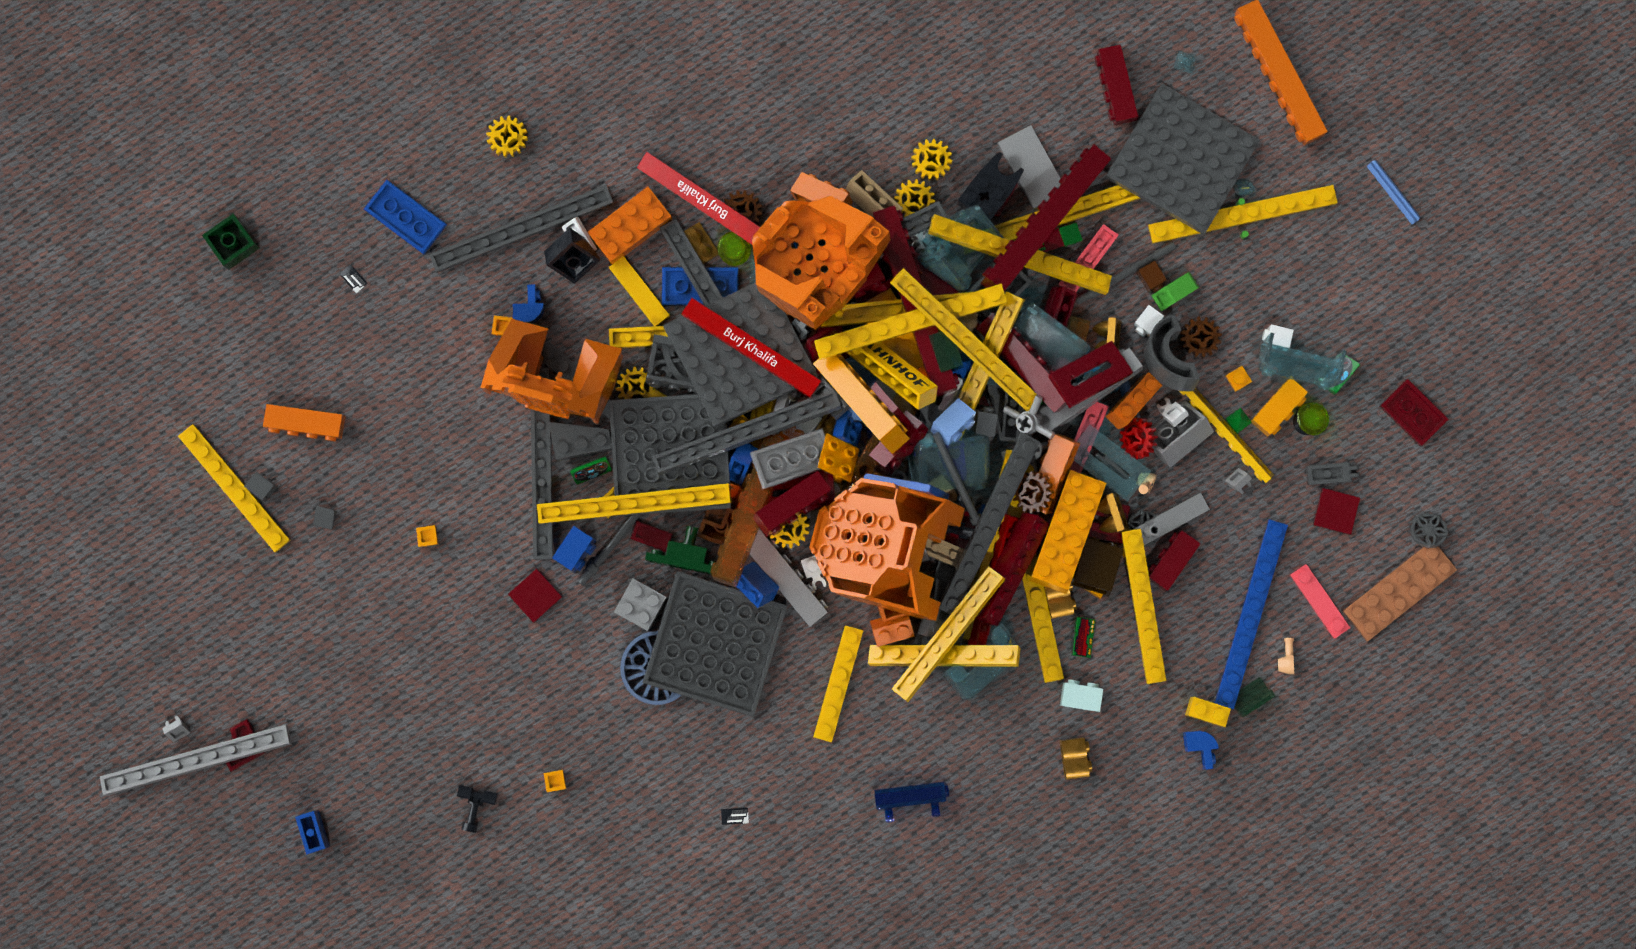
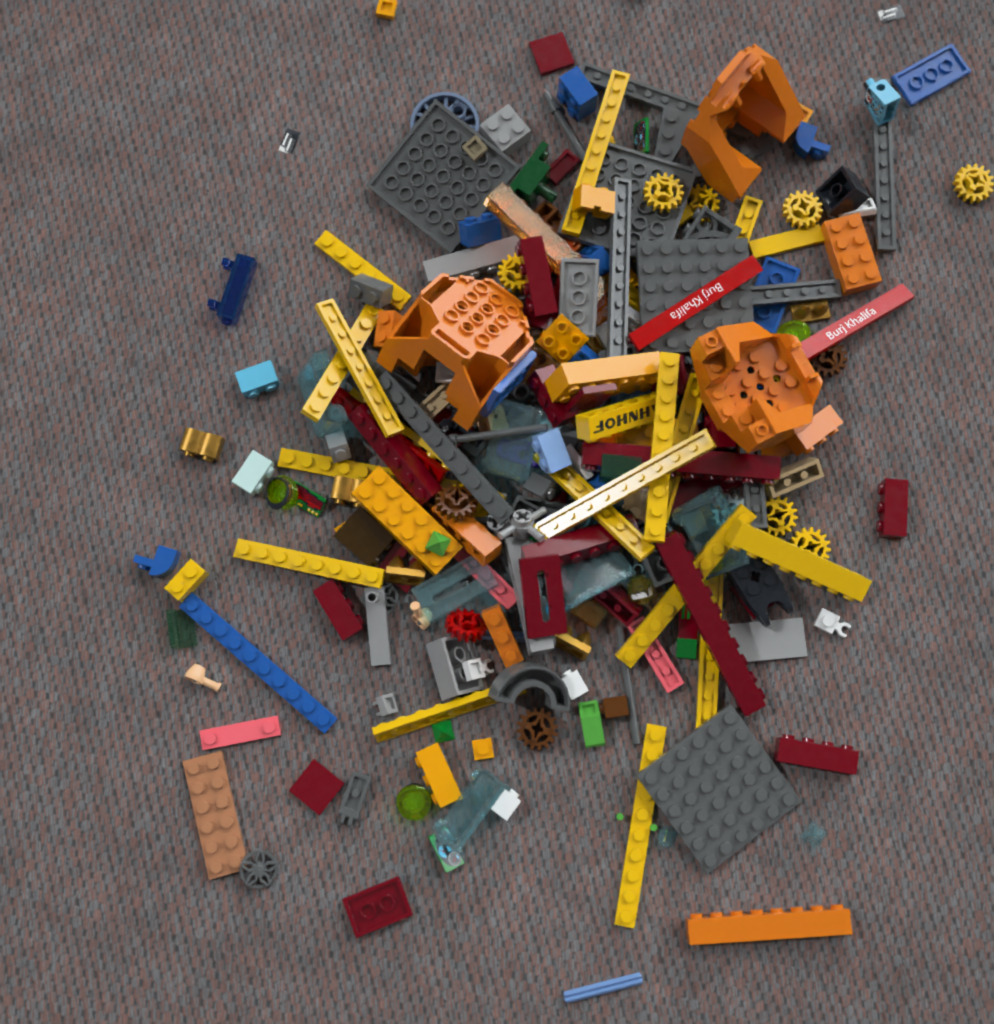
camera: 110 degrees right, 5 degrees down
none -> medium azure brick [235,360,280,398]
none -> clear neon green piece [265,475,298,510]
none -> light grey brick [325,430,352,463]
none -> dark grey brick [348,273,394,309]
none -> bright green slope [425,531,451,557]
none -> dark tan tile [462,135,488,162]
none -> light orange brick [572,183,616,219]
none -> clear yellow head [627,575,654,605]
none -> yellow gear [643,172,684,213]
none -> yellow brick [724,518,872,602]
none -> yellow gear [782,190,823,230]
none -> white plate [813,608,851,638]
none -> medium azure torso [863,78,901,126]
none -> dark red brick [876,478,909,539]

